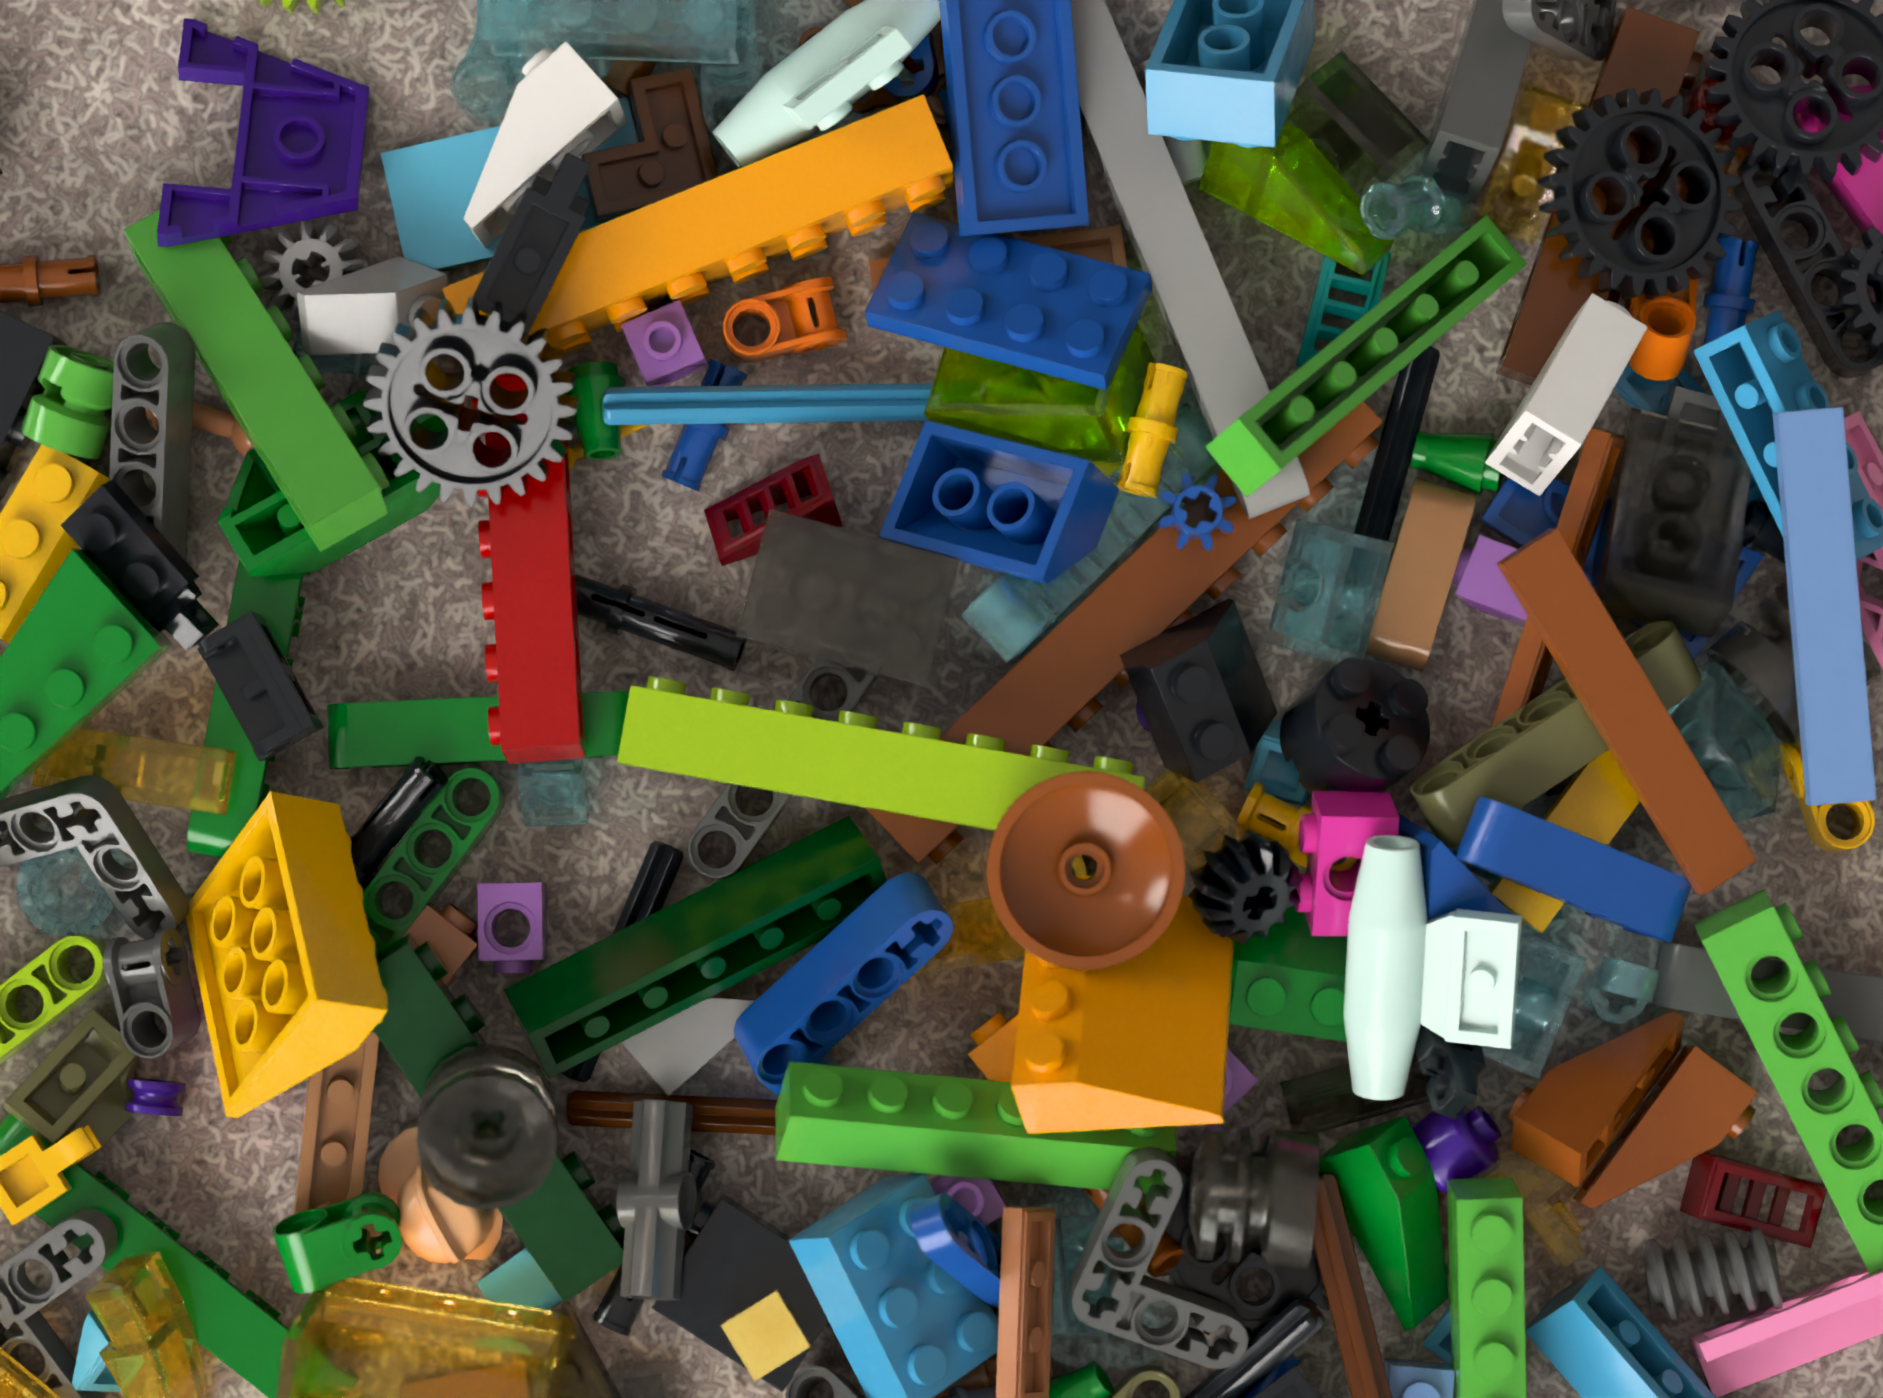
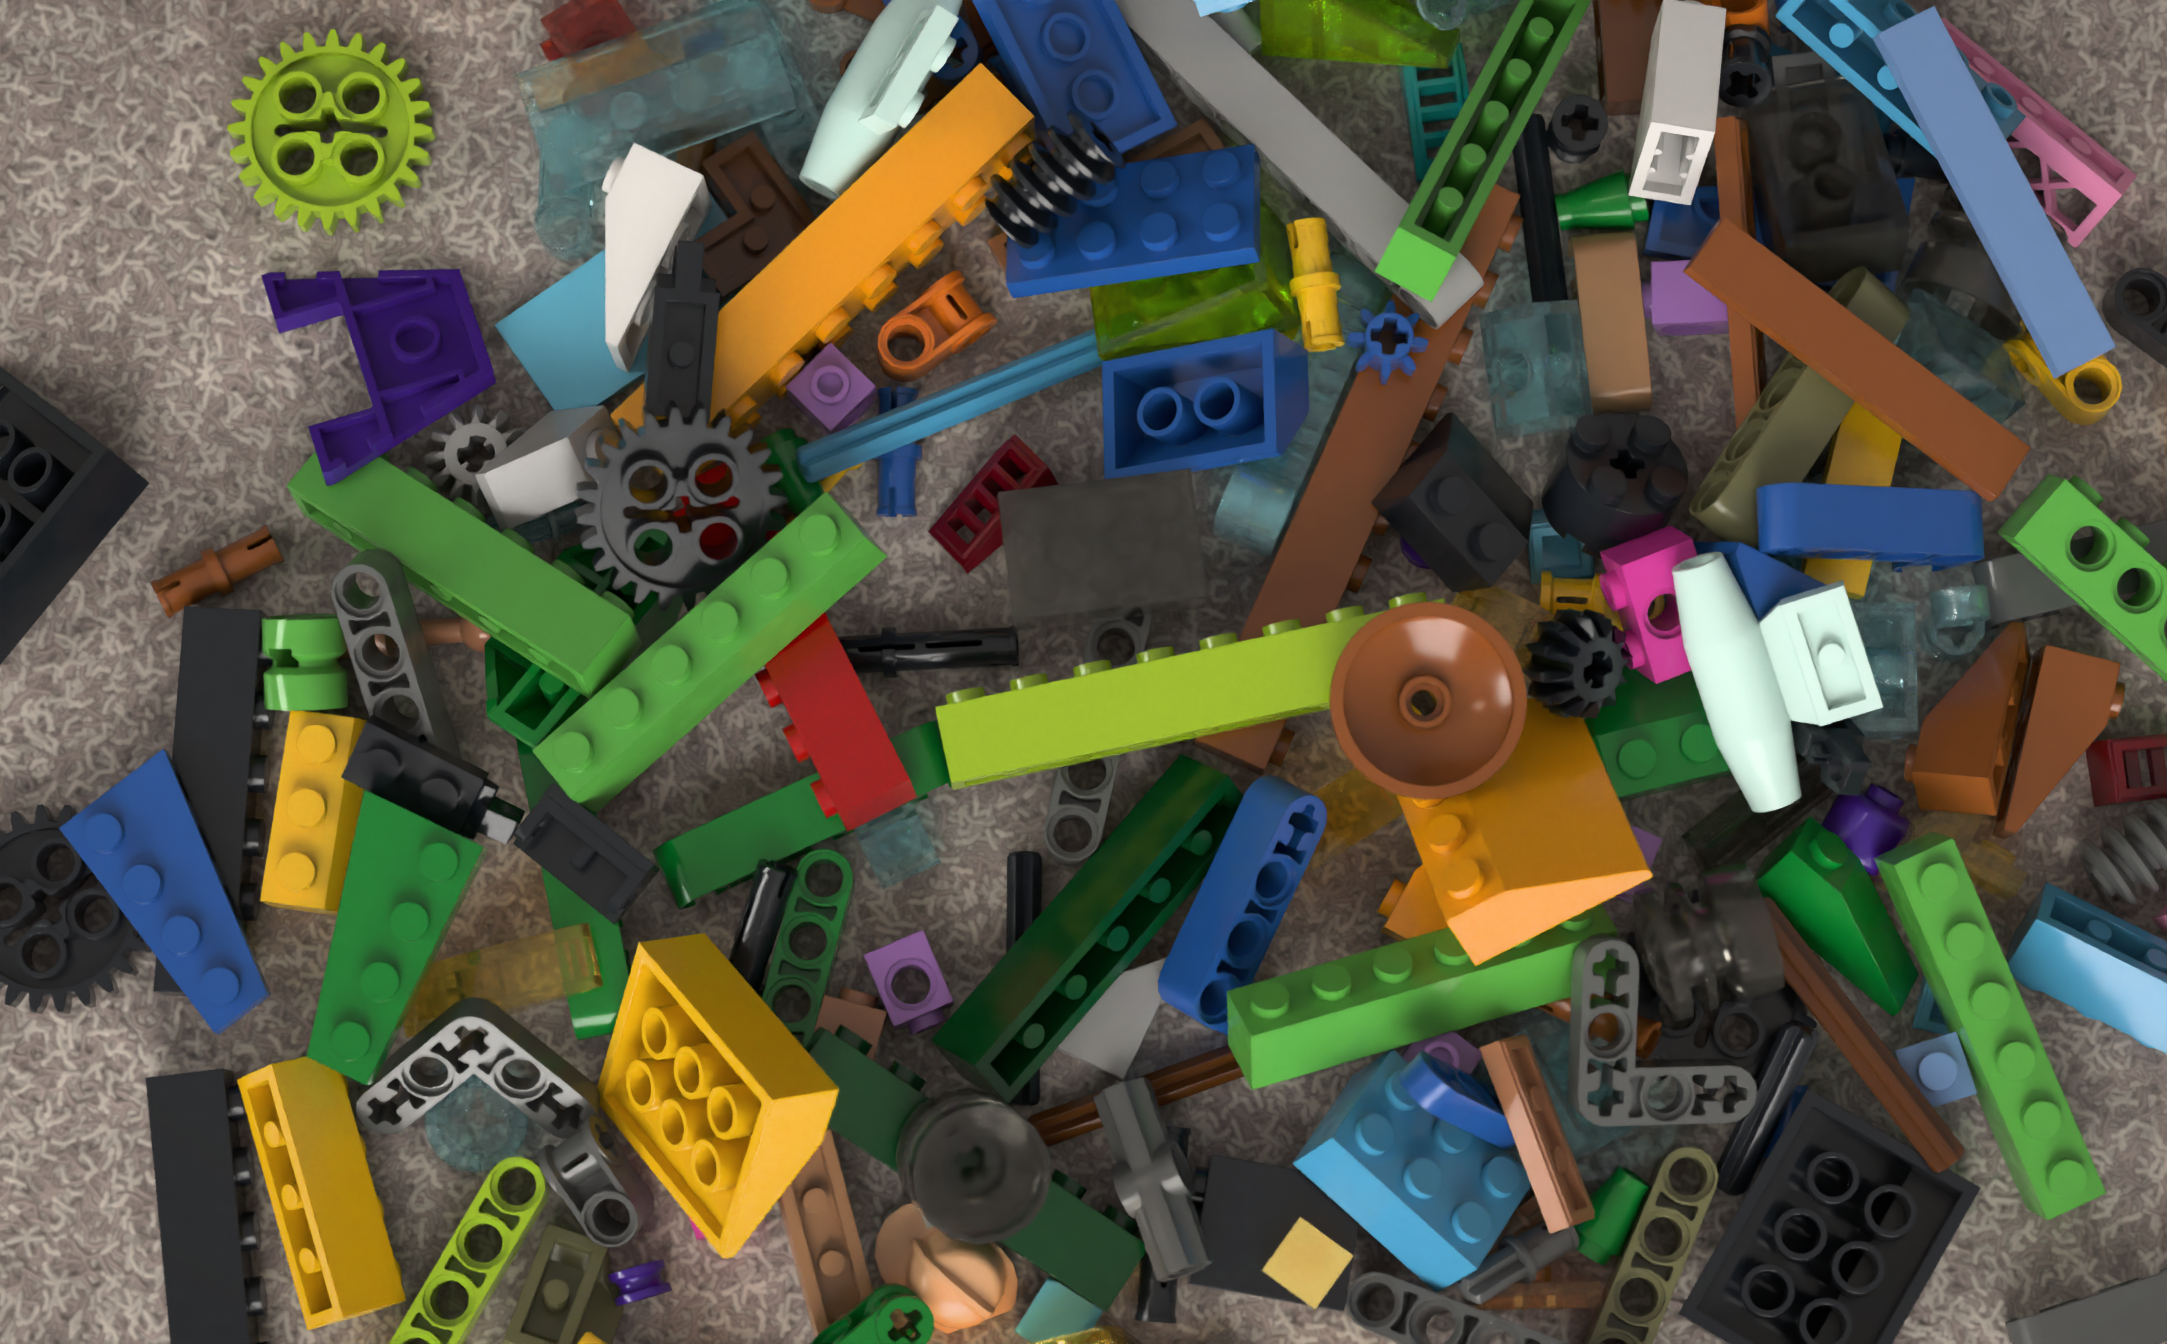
camera: 30 degrees left, 5 degrees down
none -> bright green brick [532,491,888,813]
none -> black piece [985,109,1125,250]
none -> black bush [1546,95,1608,164]
none -> black bush [1718,24,1772,107]

